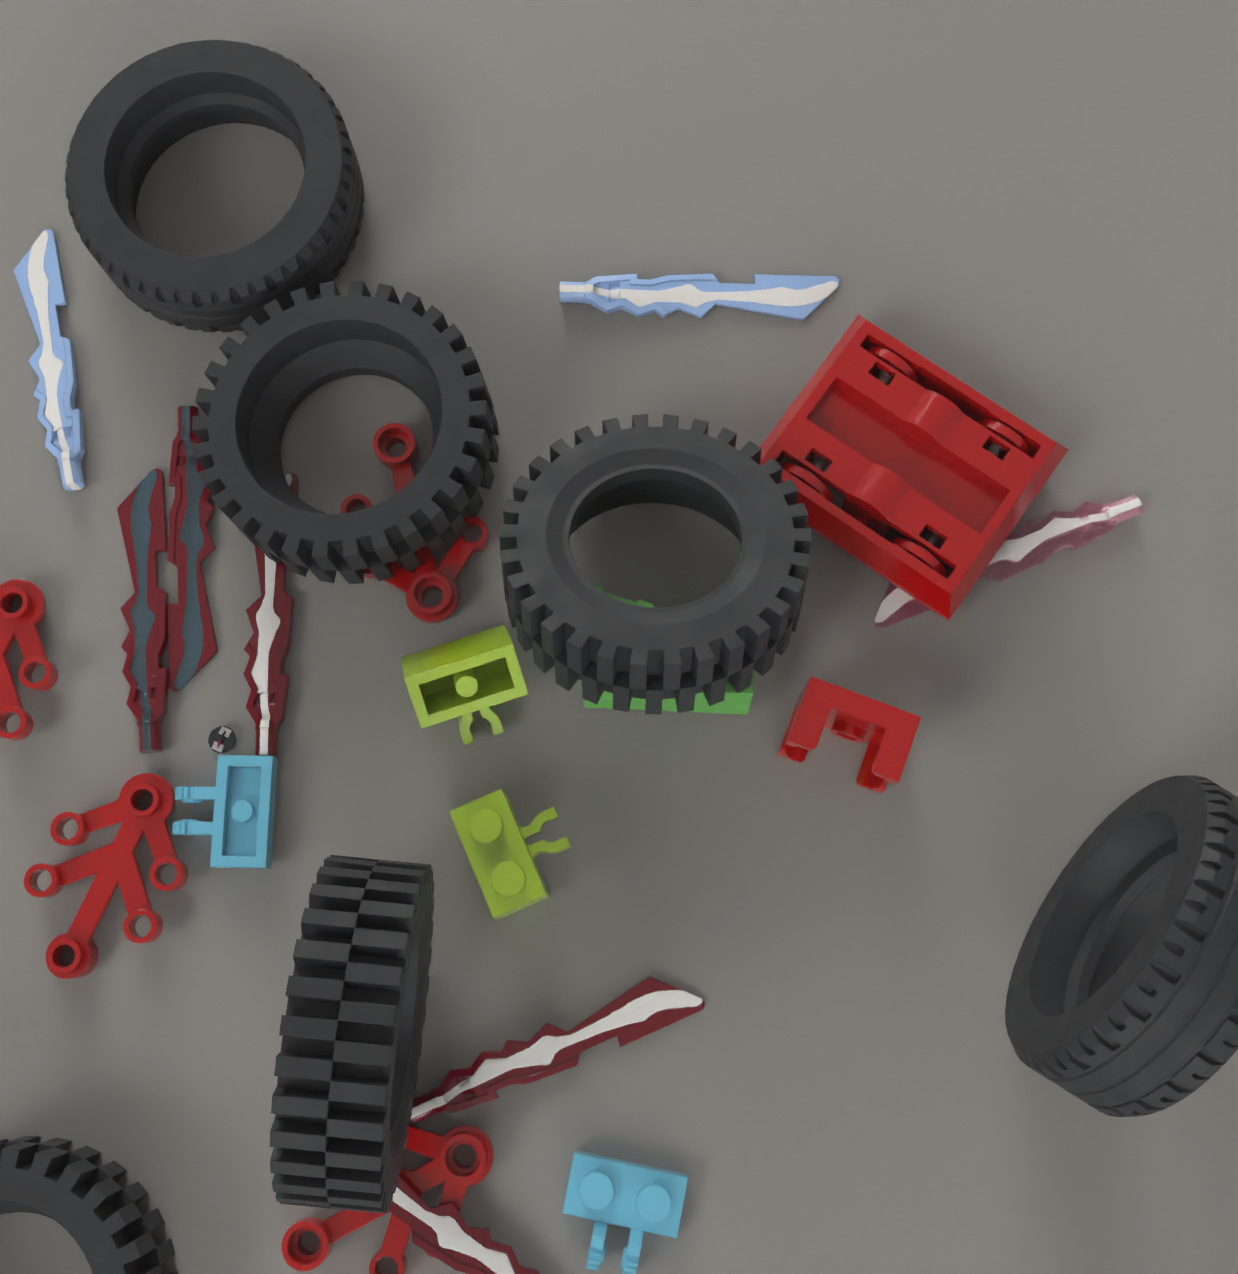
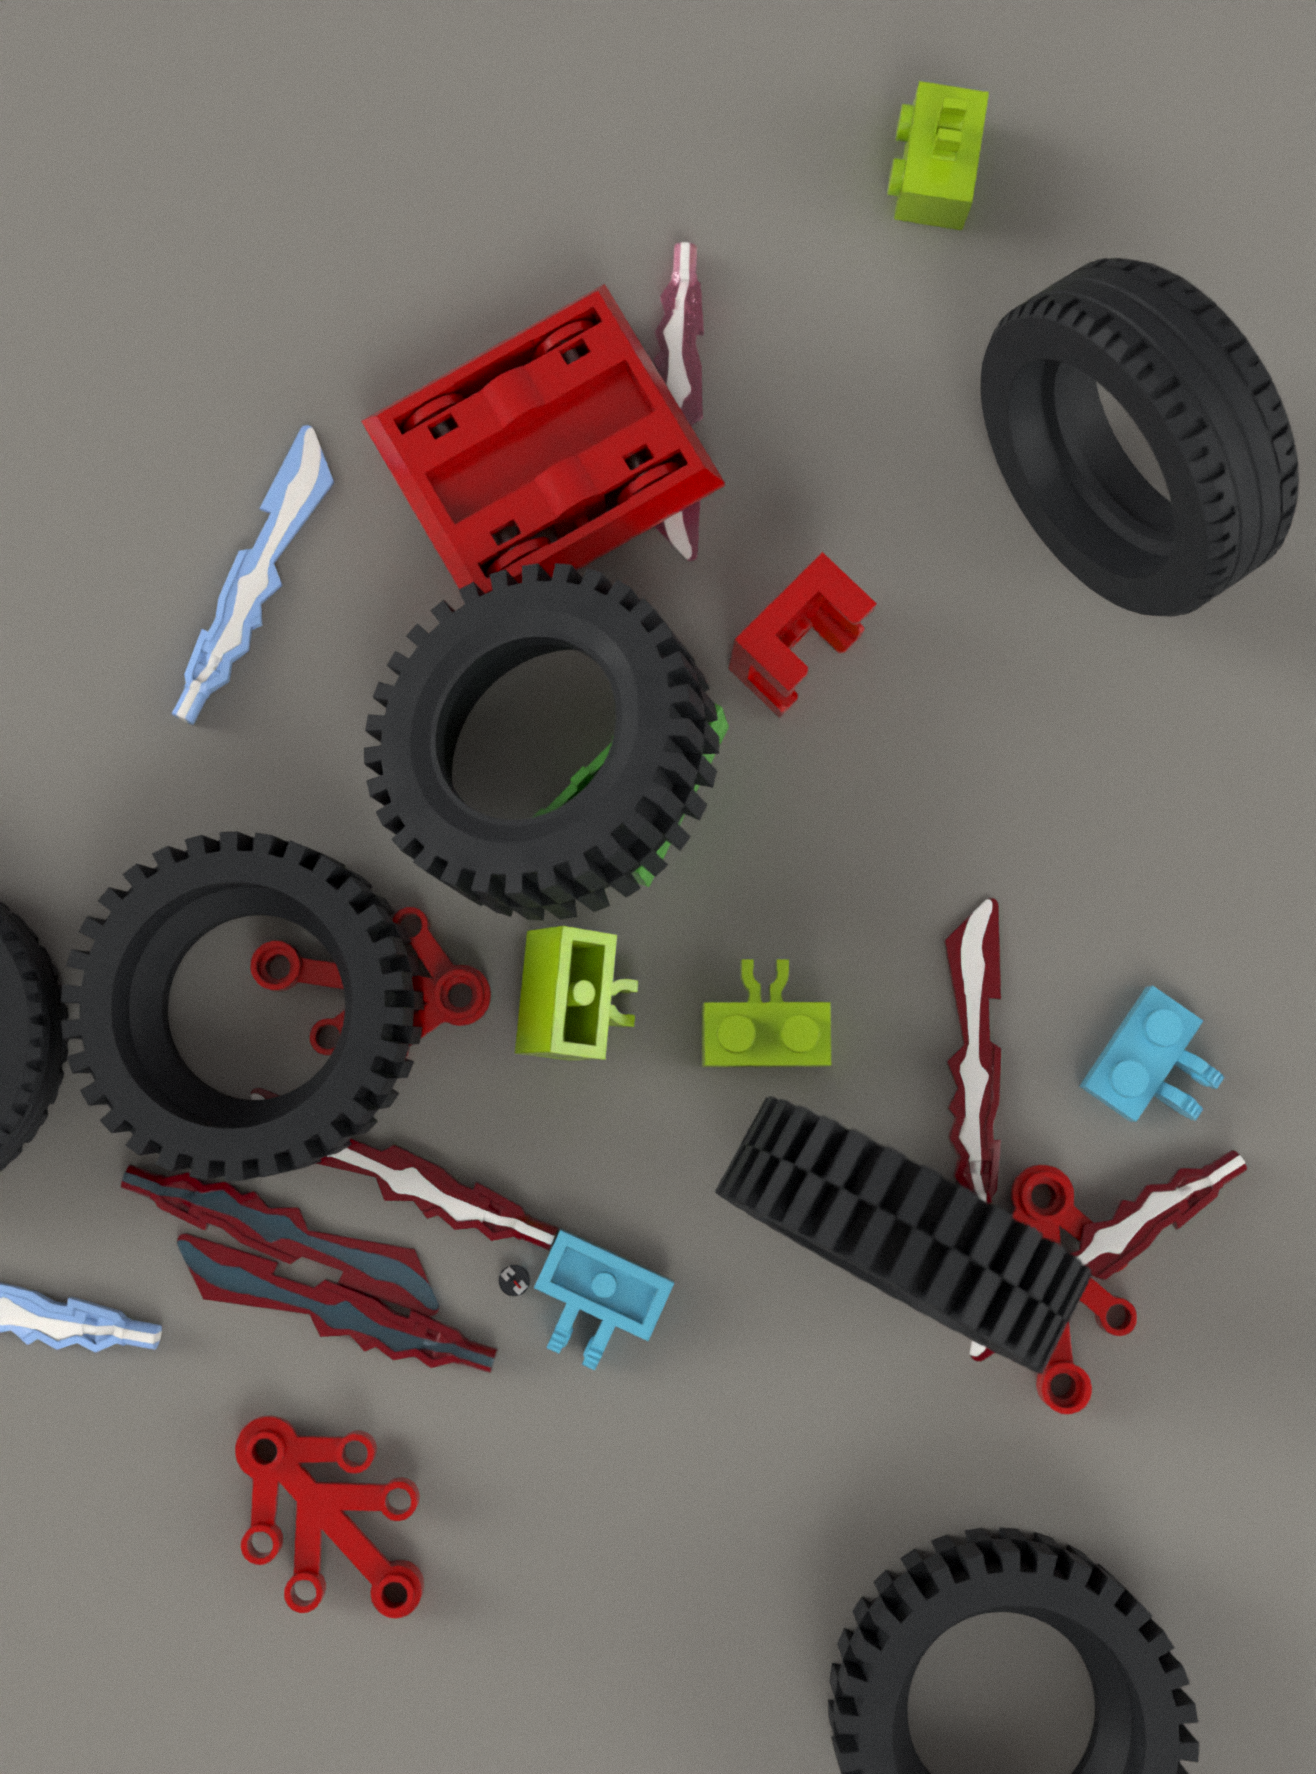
camera: 75 degrees left, 5 degrees up
red plant [24,773,188,979] -> none

